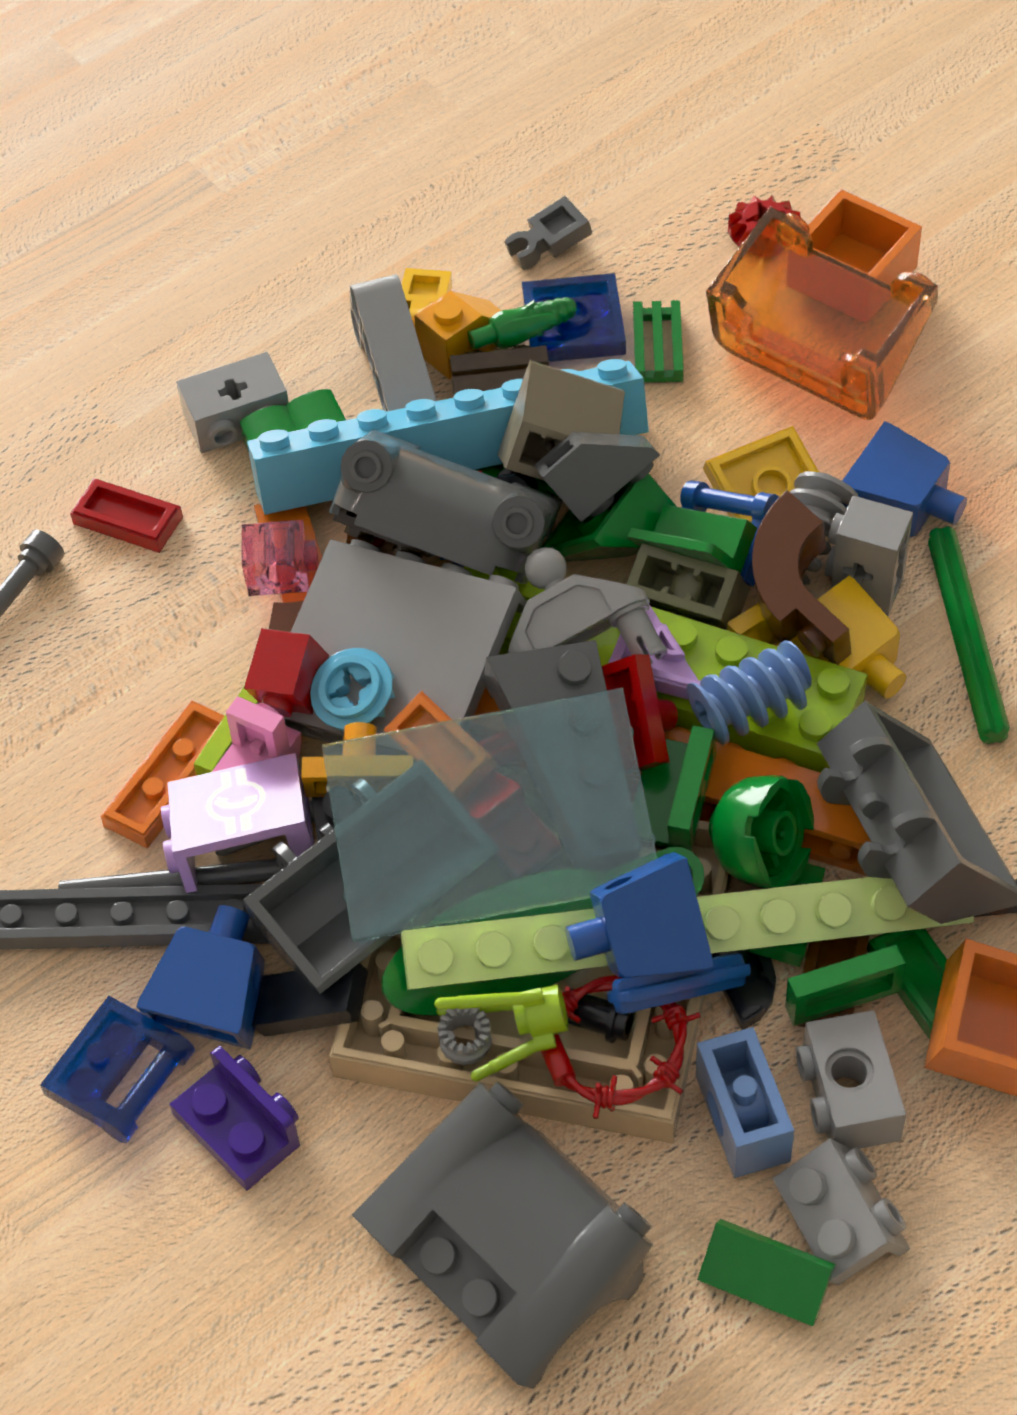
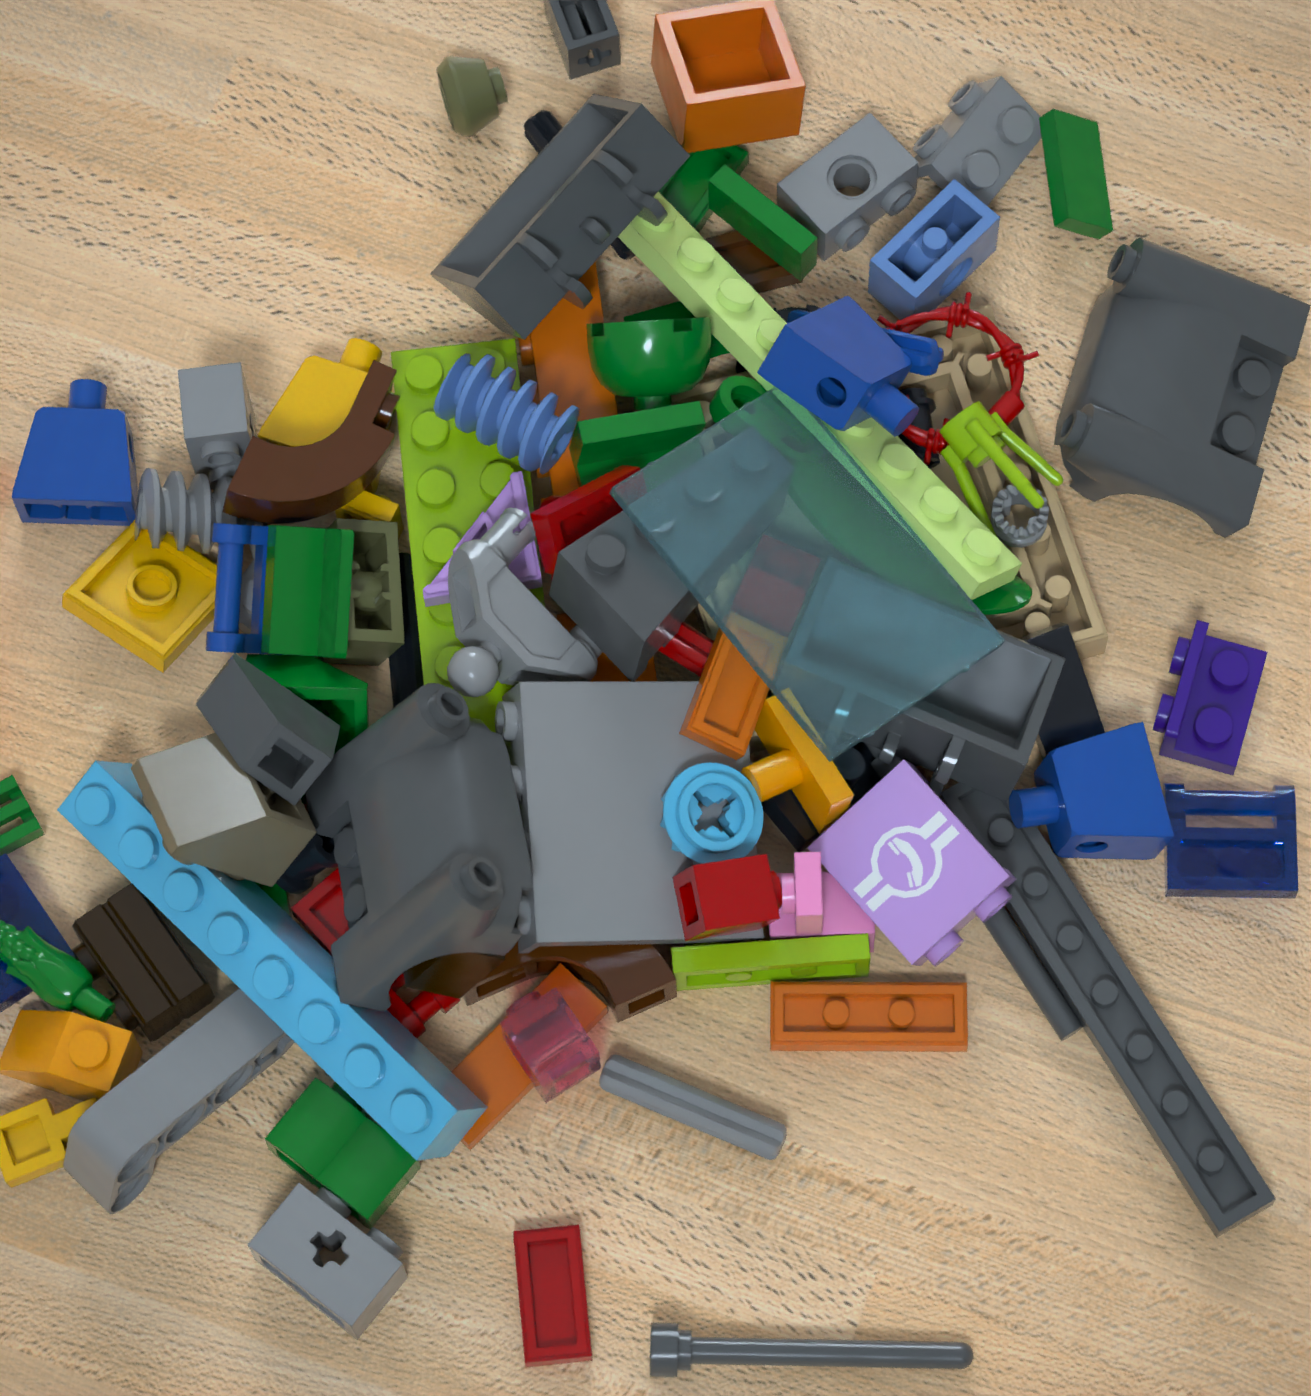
camera: 120 degrees left, 15 degrees up
green axle [928,526,1010,744] -> none
none -> light grey axle [599,1054,787,1160]

